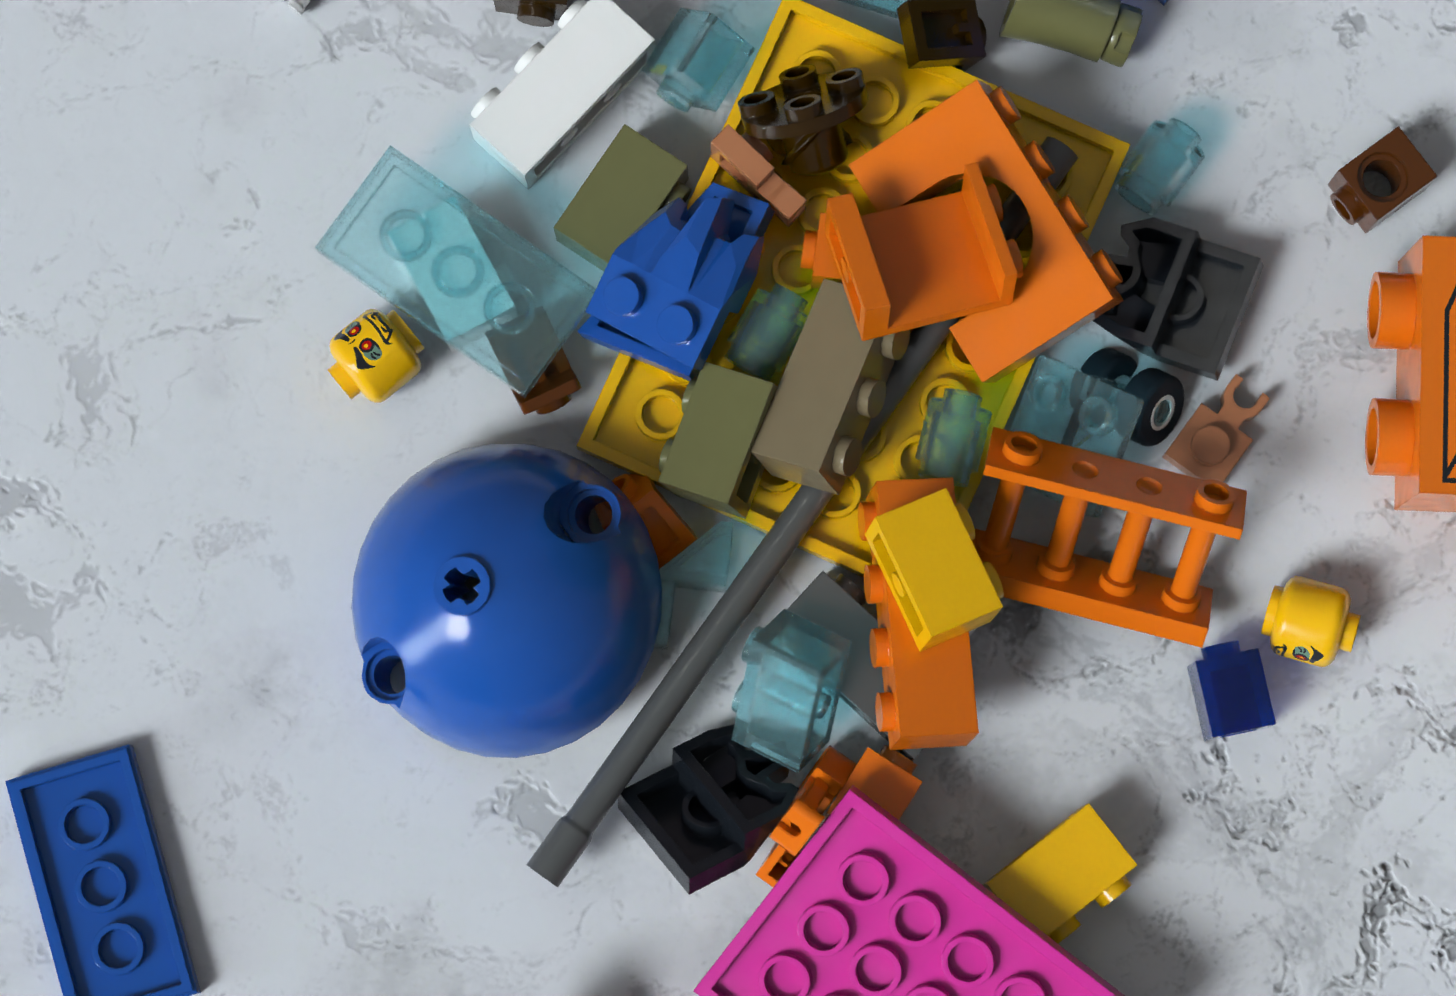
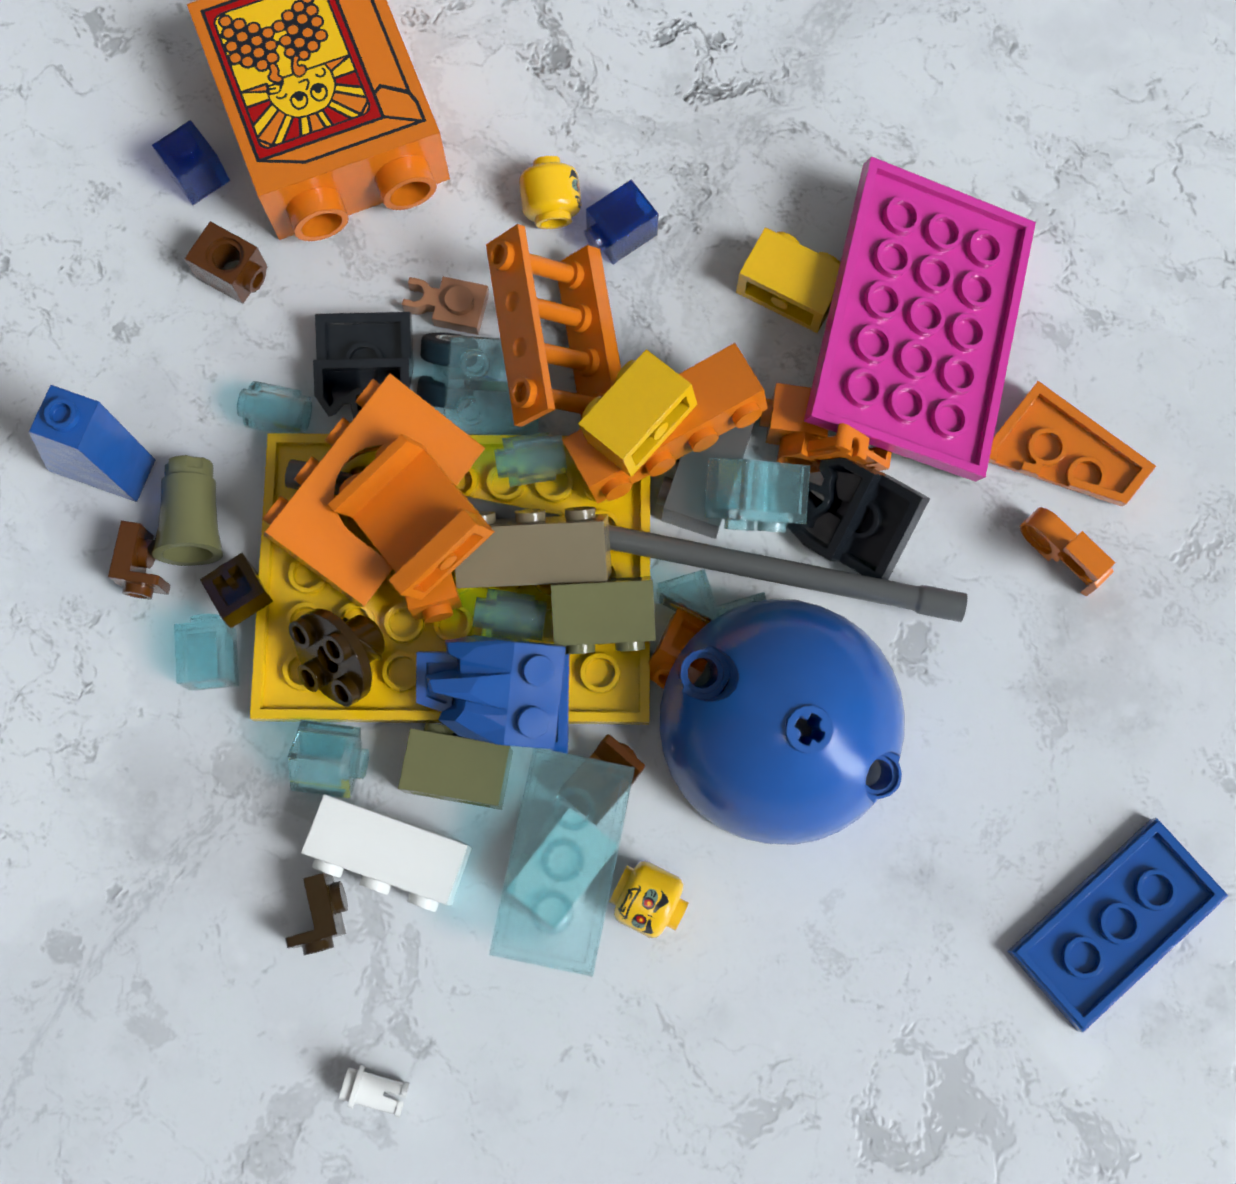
camera: 115 degrees left, 5 degrees down
nougat plate [710,124,807,228] -> none

